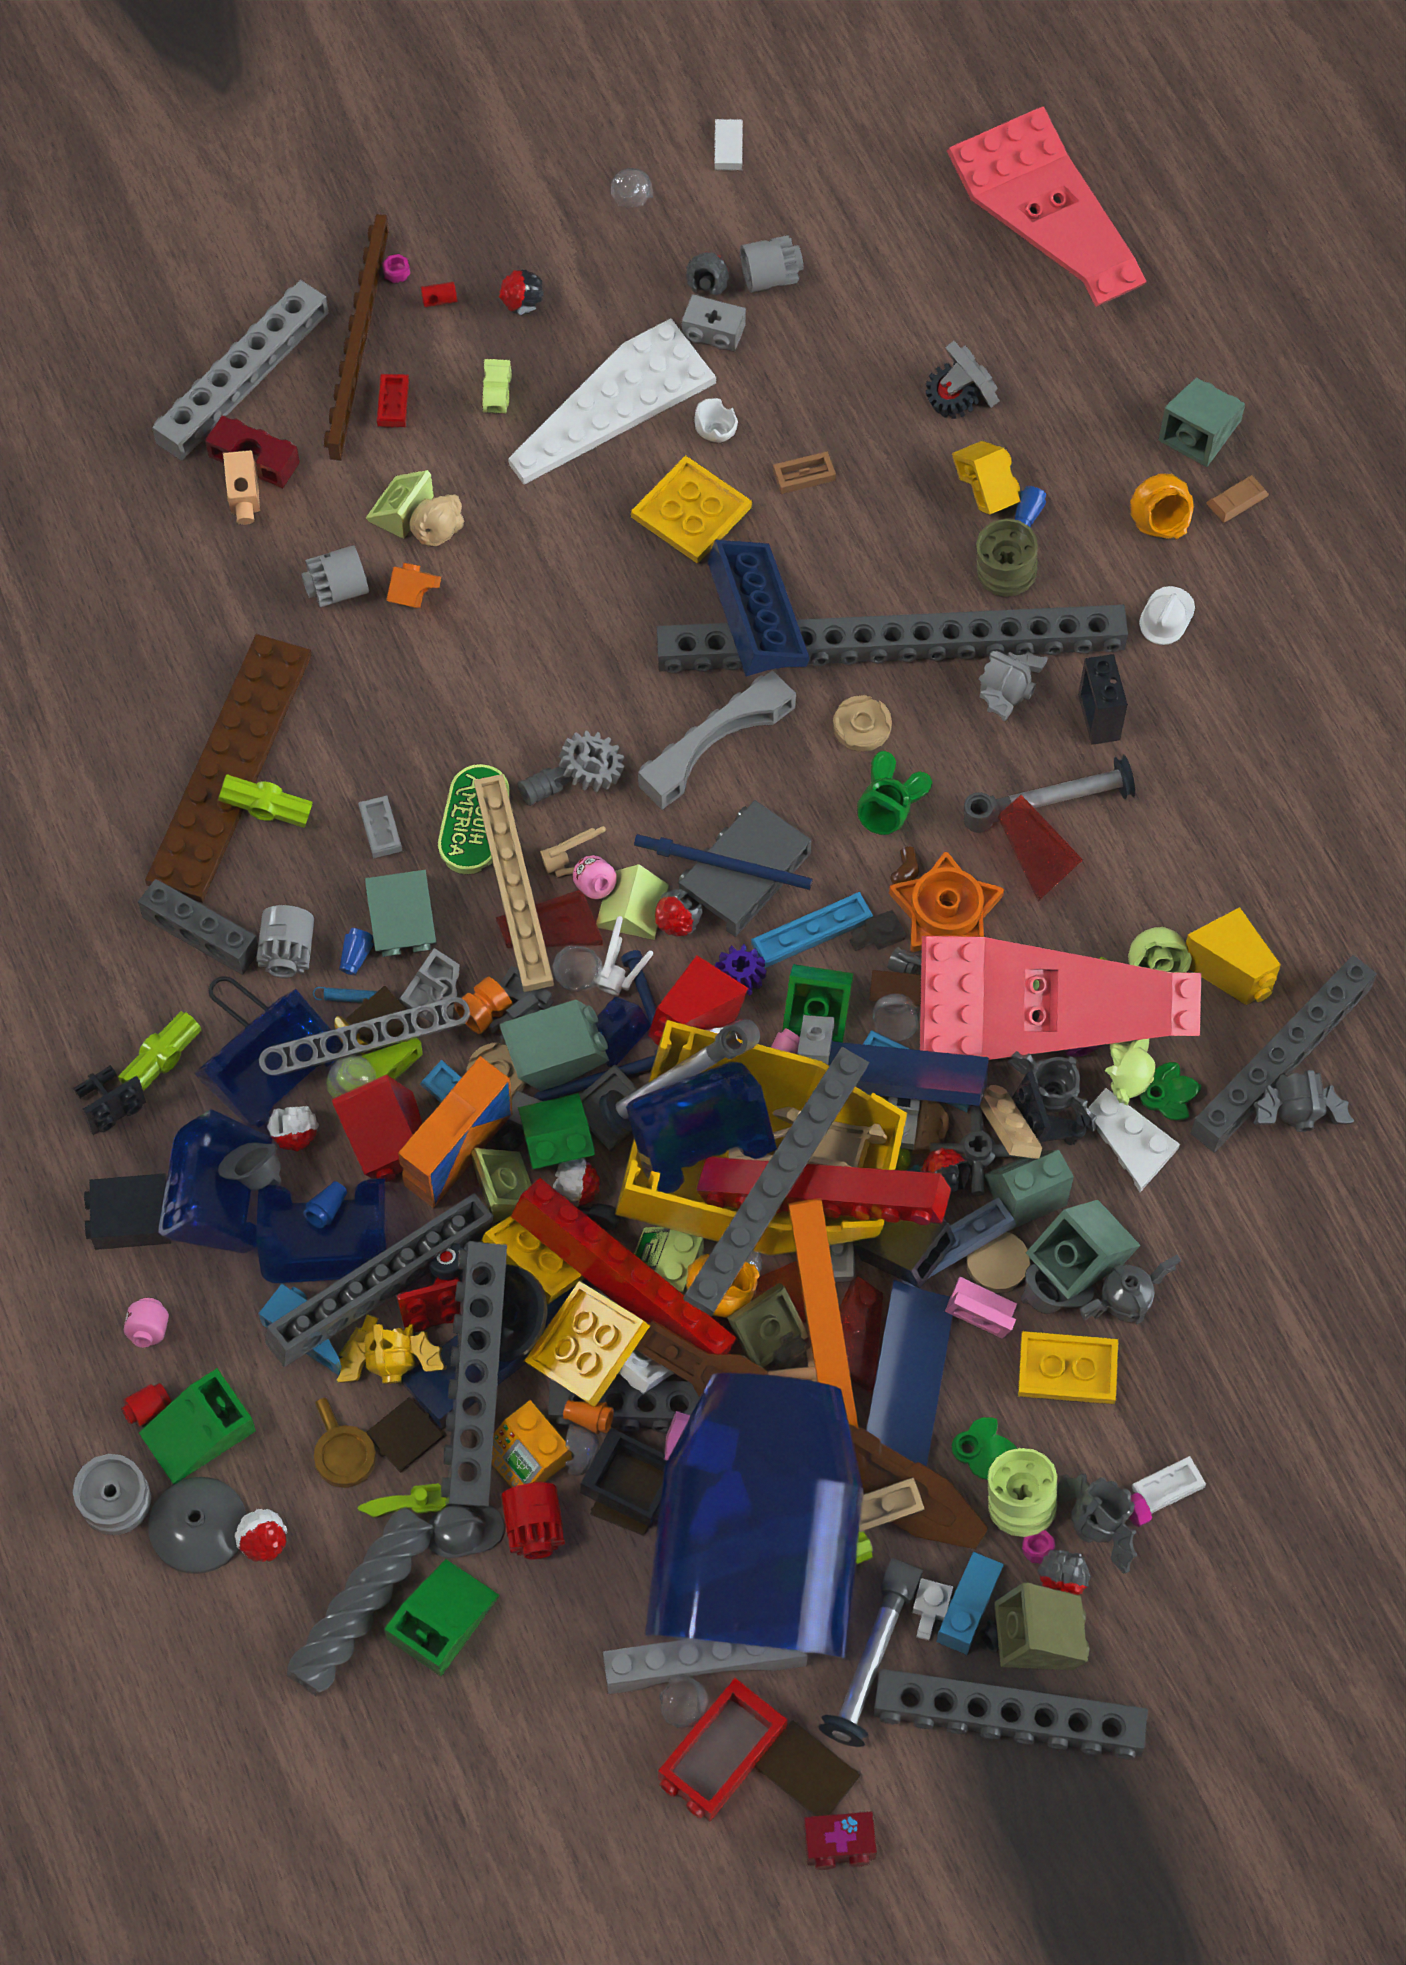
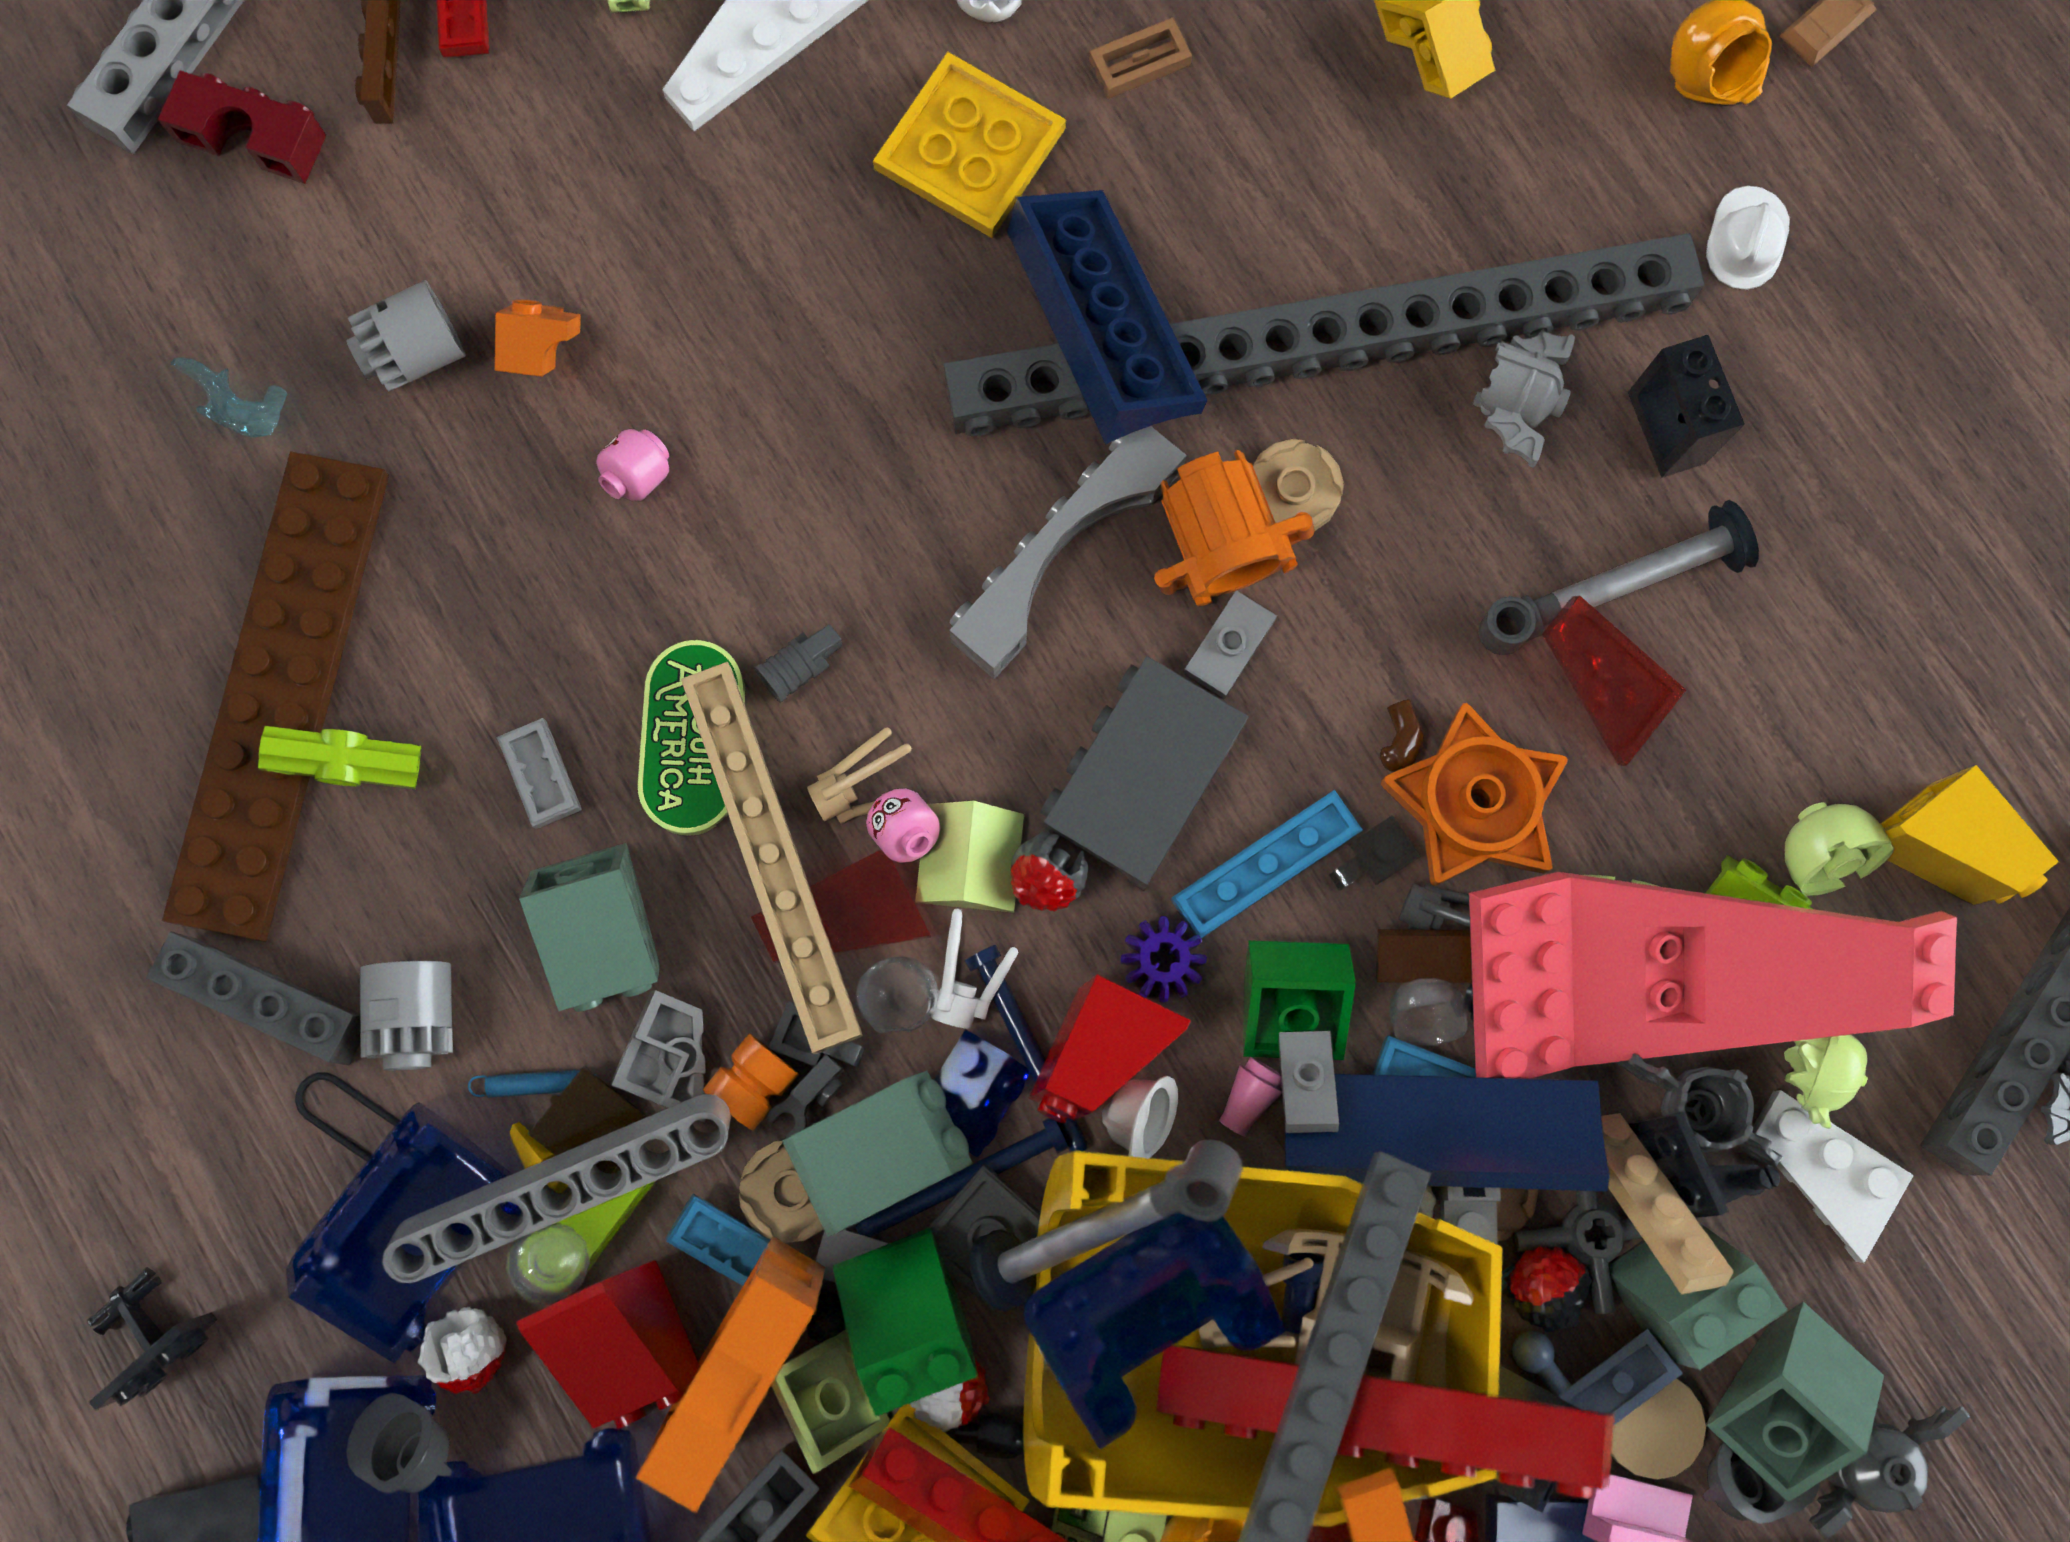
camera: 10 degrees left, 15 degrees up
lime piece [118,1011,202,1091] -> none
light nougat torso [223,450,260,525] -> none
blue cone [303,1181,348,1228] -> none
blue cone [339,928,374,976] -> none
yellowish green slope [366,470,434,539] -> none
tan hair [409,495,464,547] -> none
light grey gear [559,731,624,792] -> none
dark blue bar [634,834,813,890] -> none
green piece [857,751,932,835] -> none
olive wheel [976,519,1038,597] -> none
blue cone [1015,486,1046,527] -> none
green plate [1139,1062,1201,1121] -> none
none -> clear light blue piece [171,357,287,438]
none -> bright pink head [596,429,669,501]
none -> orange container [1154,450,1315,606]
none -> light grey plate [1184,590,1277,699]

